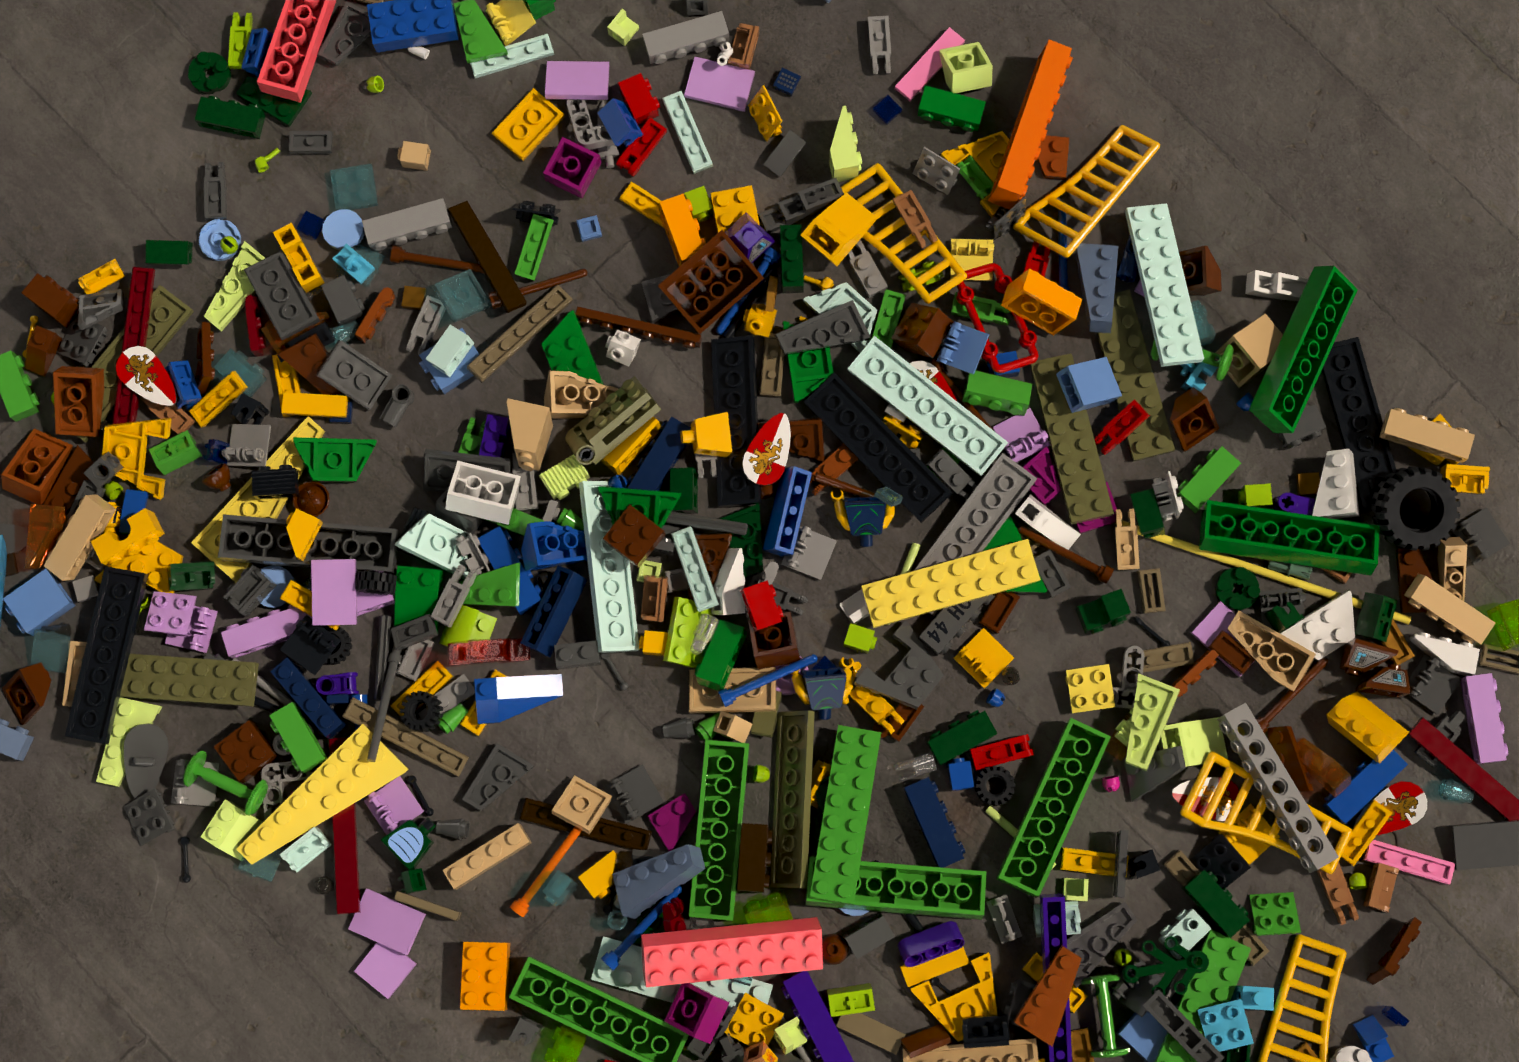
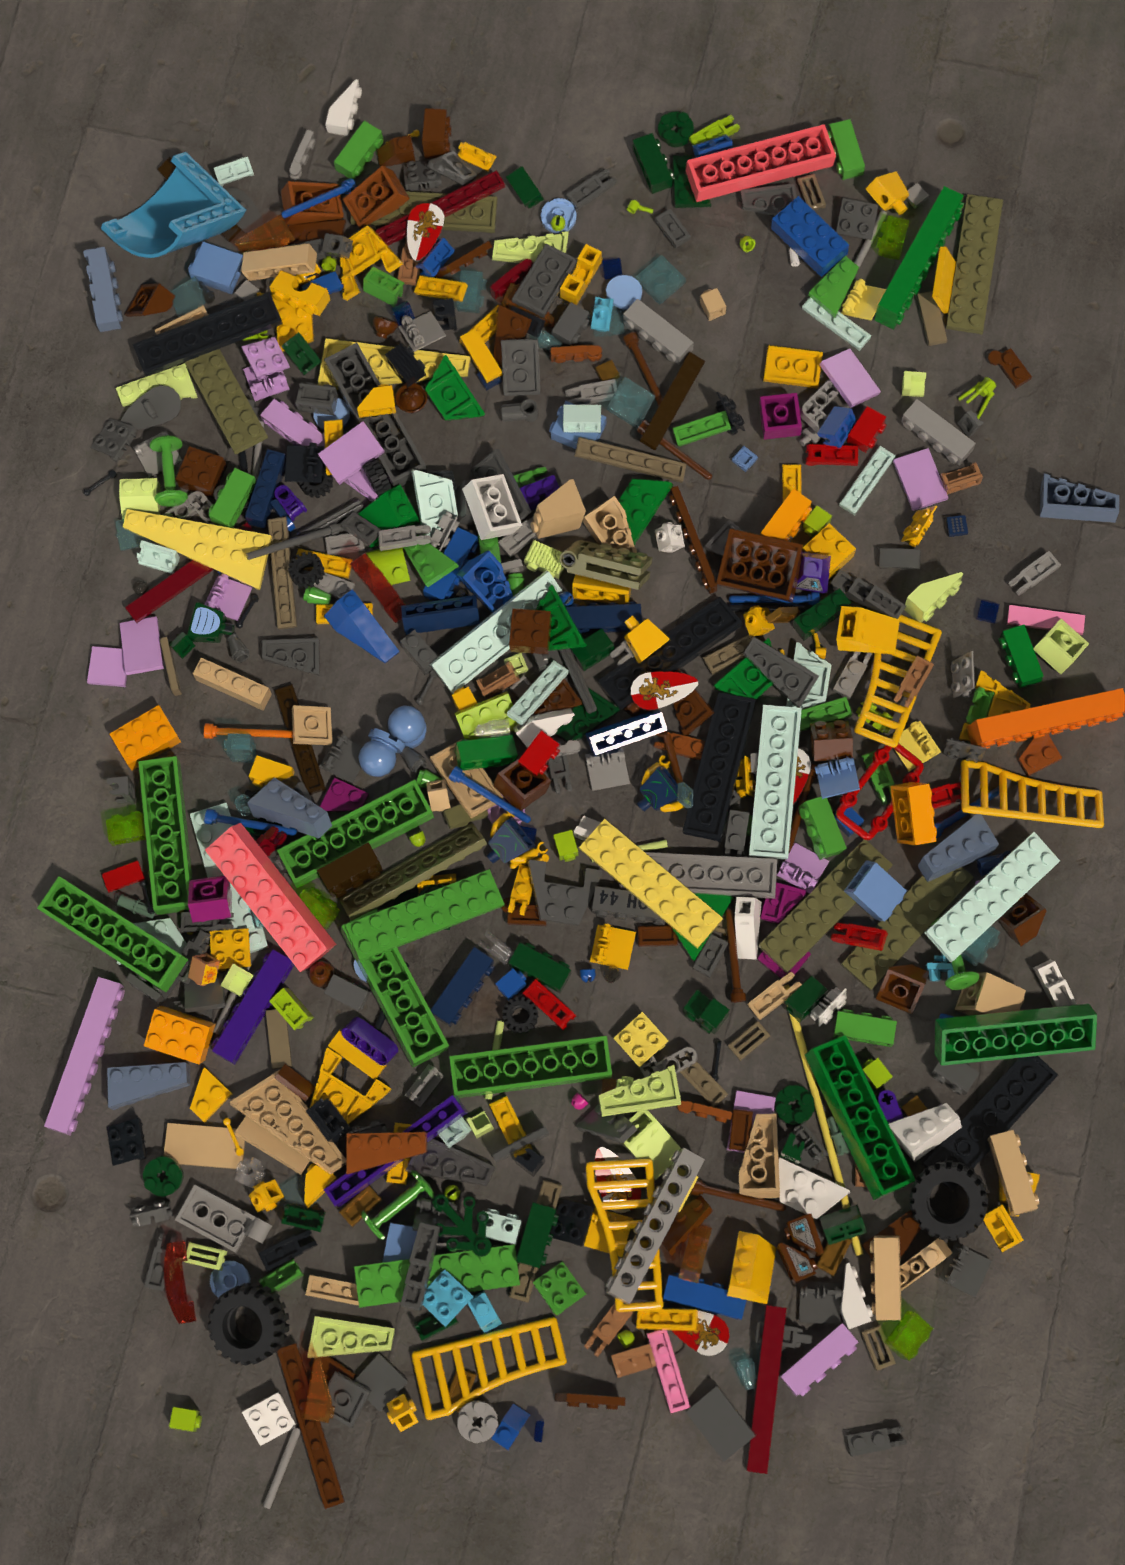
camera: 60 degrees right, 5 degrees down
white arm [717,42,733,66] -> none
none -> blue piece [281,178,357,218]
none -> medium blue tile [358,728,405,777]
none -> medium blue tile [387,705,427,748]

